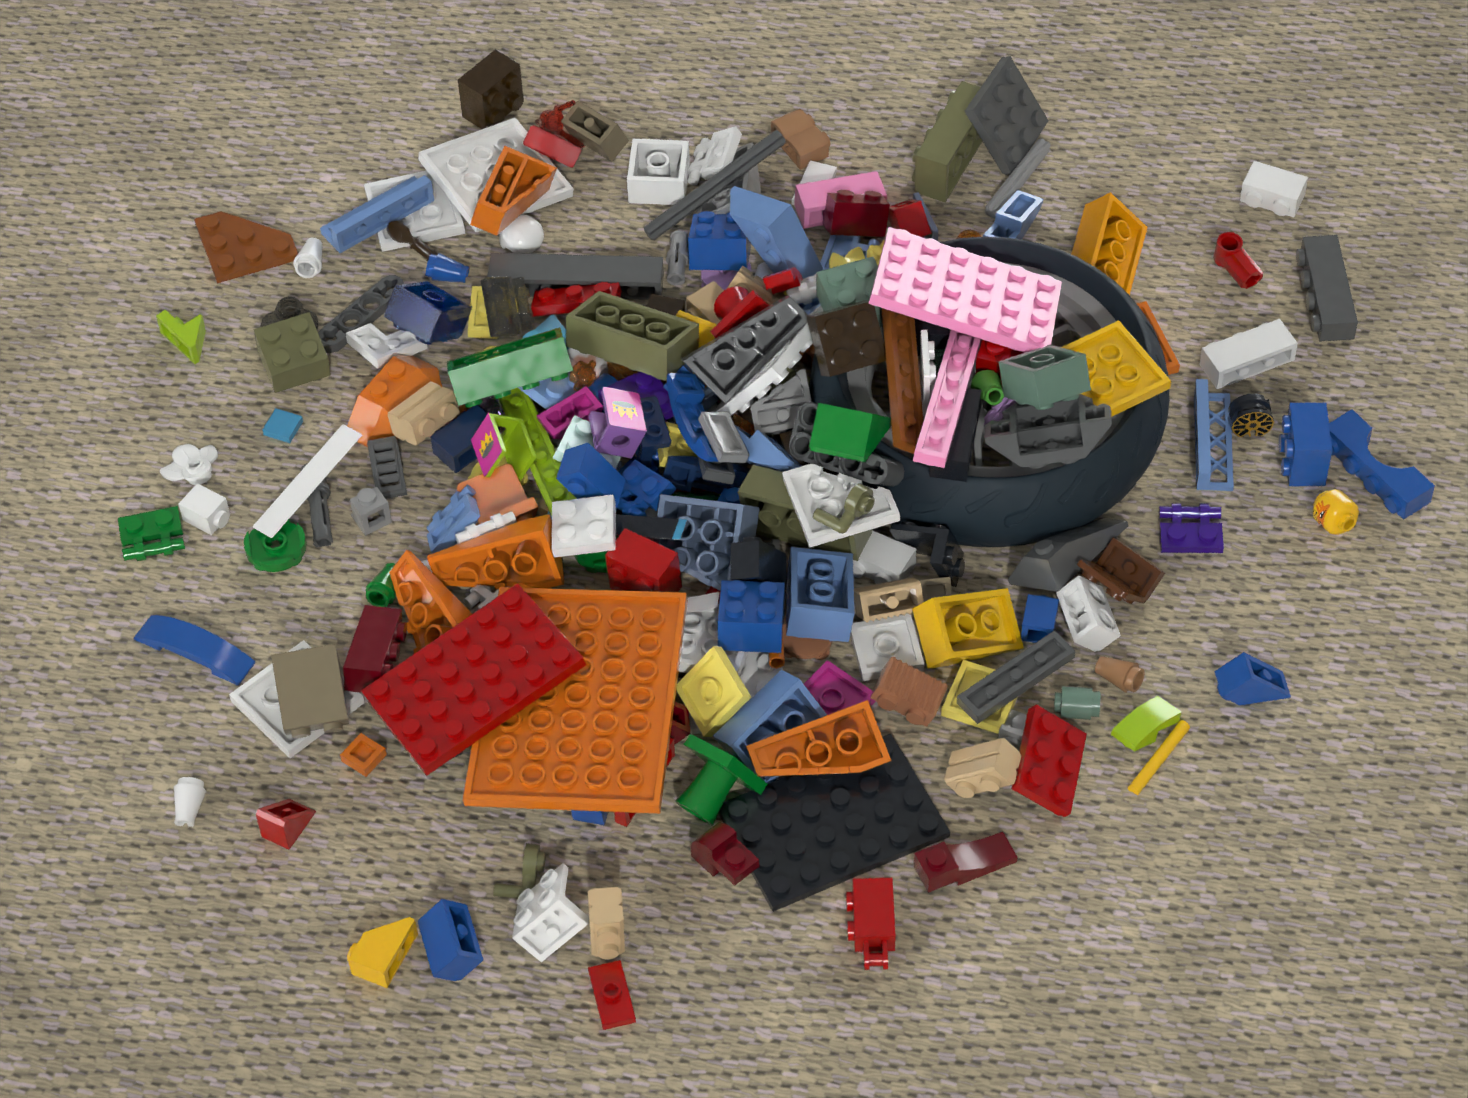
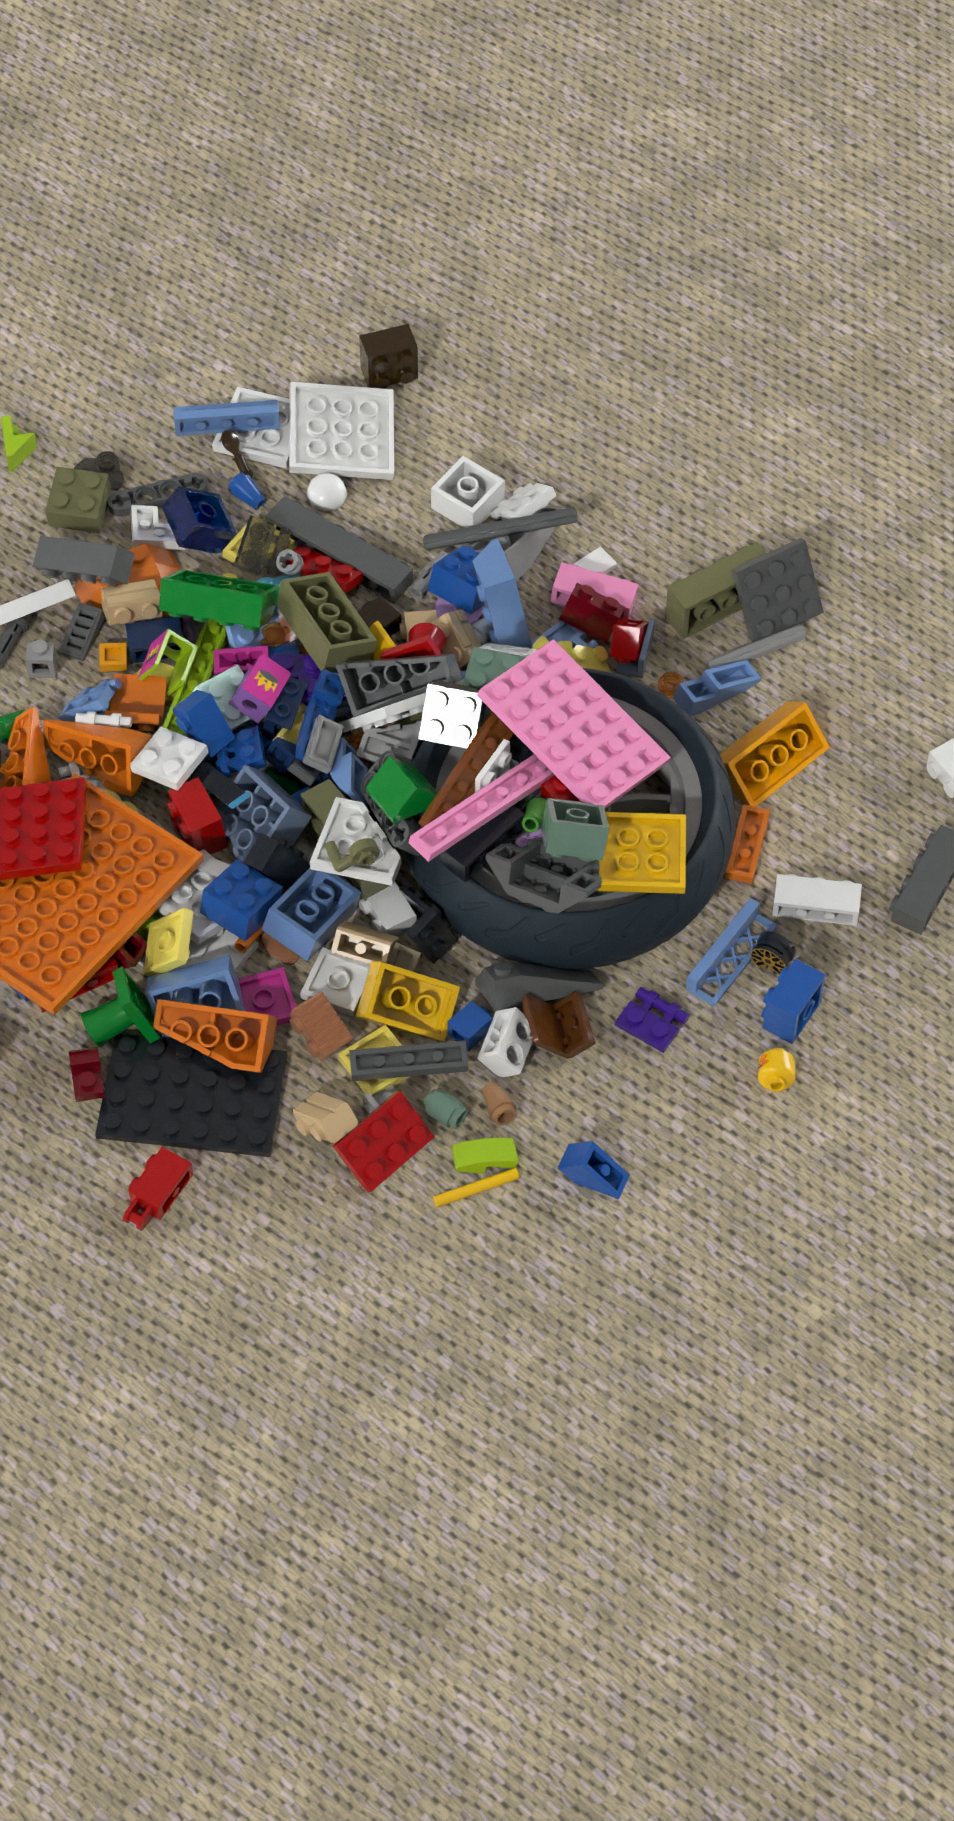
camera: 30 degrees right, 5 degrees up
dark orange plate [194,211,298,284] -> none
dark azure tile [262,408,303,443] -> none
white cone [293,238,323,278] -> none
orange wedge [470,145,557,236] -> none
red slope [523,125,583,168] -> none
clear red plant [535,100,585,148] -> none
dark tan brick [561,101,629,162] -> none
red slope [763,267,803,294] -> none
medium nougat brick [771,109,831,170] -> none
dark red slope [914,832,1018,893] -> none
red piece [1214,232,1263,289] -> none
blue arch [1329,409,1435,520] -> none
none -> dark grey brick [32,536,135,587]
none -> light orange plate [99,642,127,672]
none -> light grey bush [276,549,303,576]

